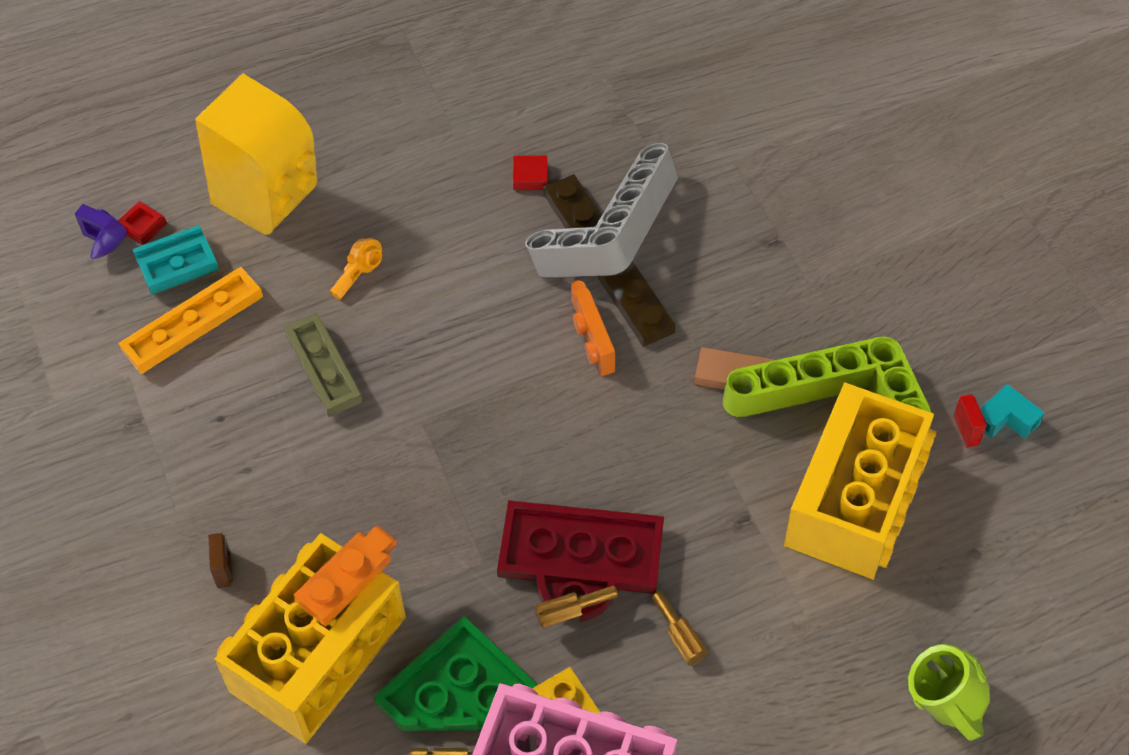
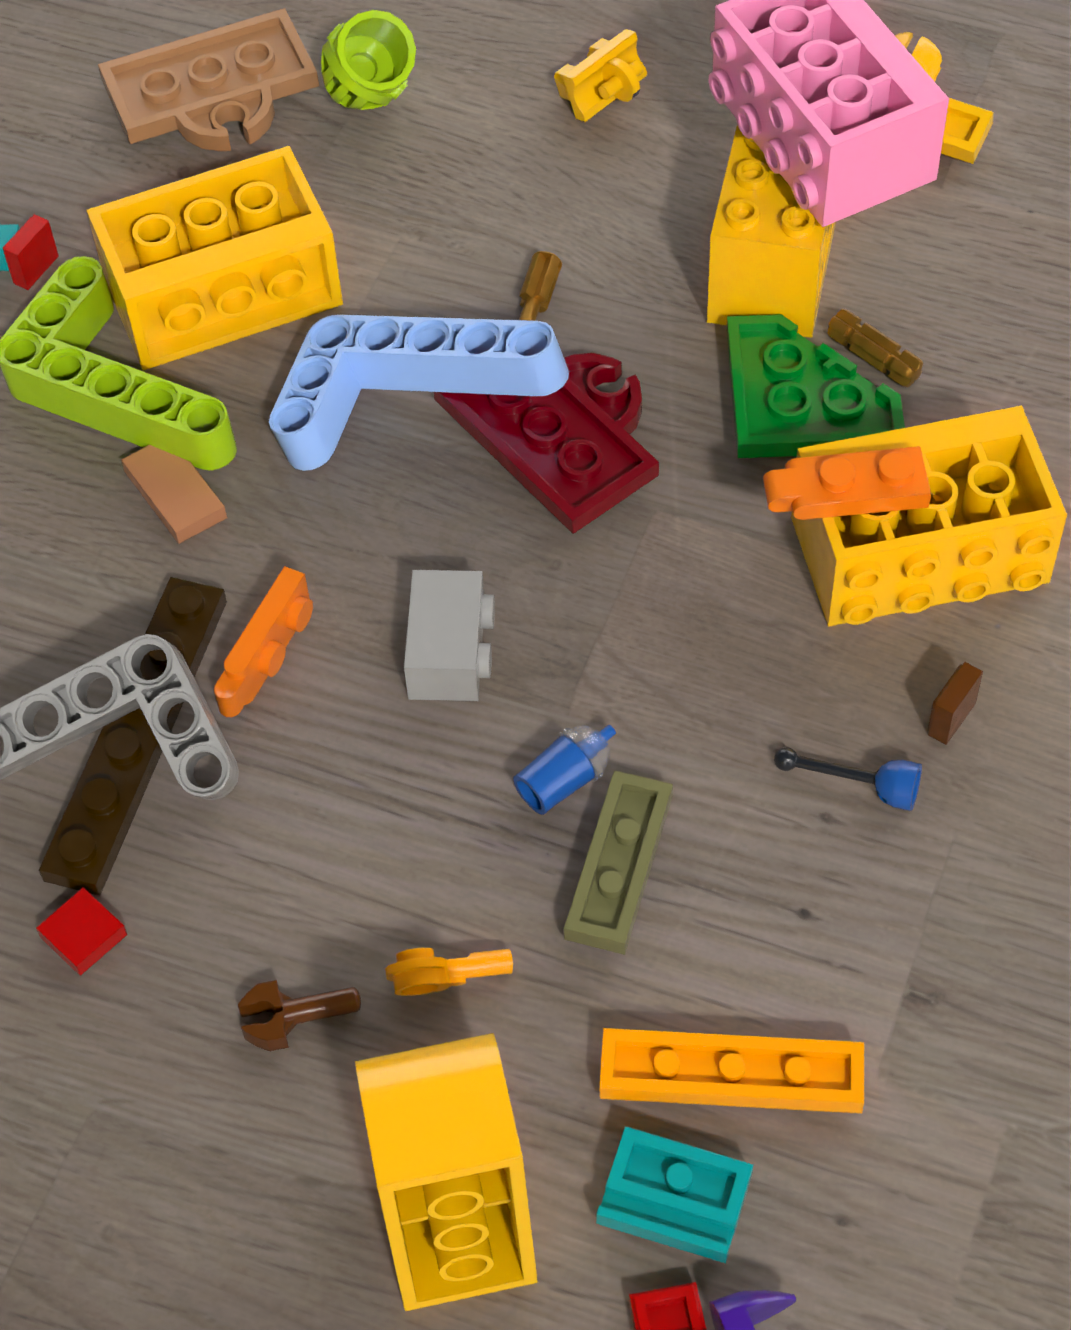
camera: 135 degrees left, 0 degrees up
pearl gold axle [535,586,618,628] -> none
none -> medium nougat plate [98,8,319,151]
none -> reddish brown bar [238,980,361,1051]
none -> light blue beam [269,315,569,471]
none -> light grey brick [404,570,495,701]
none -> blue piece [513,725,616,815]
none -> hinge [774,747,922,811]

